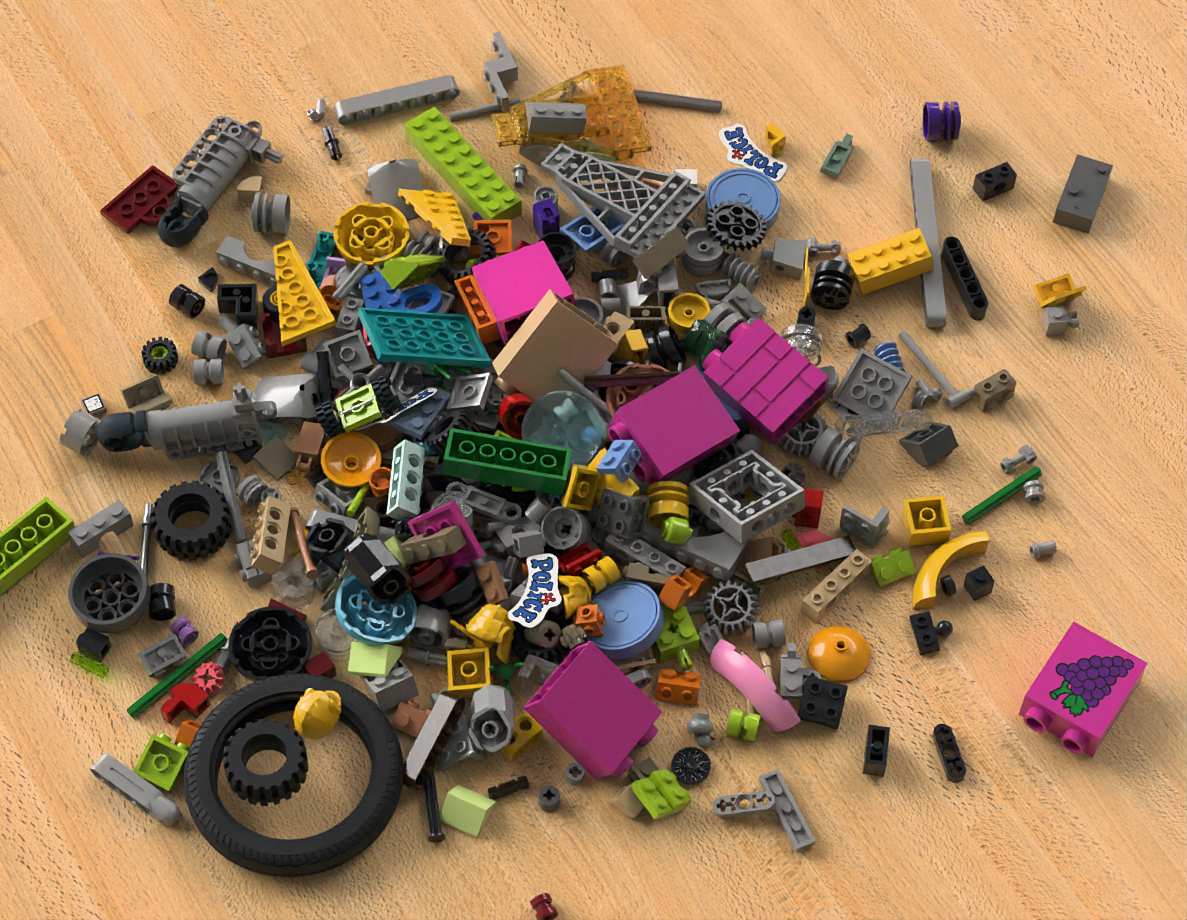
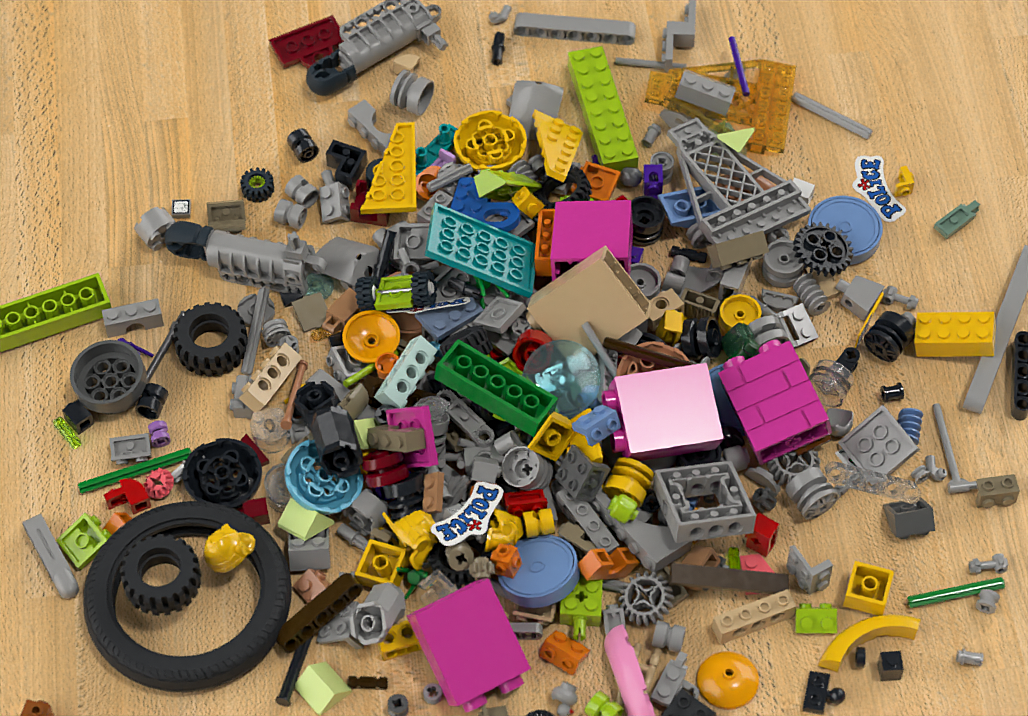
camera: 25 degrees right, 0 degrees up
black tile [198,267,218,292] -> none
none -> yellow bracket [512,186,545,219]
none -> dark grey piece [620,167,643,186]
none -> yellowish green slope [717,127,756,153]
none -> dark purple bar [728,36,750,97]
none -> light grey tile [744,467,781,494]

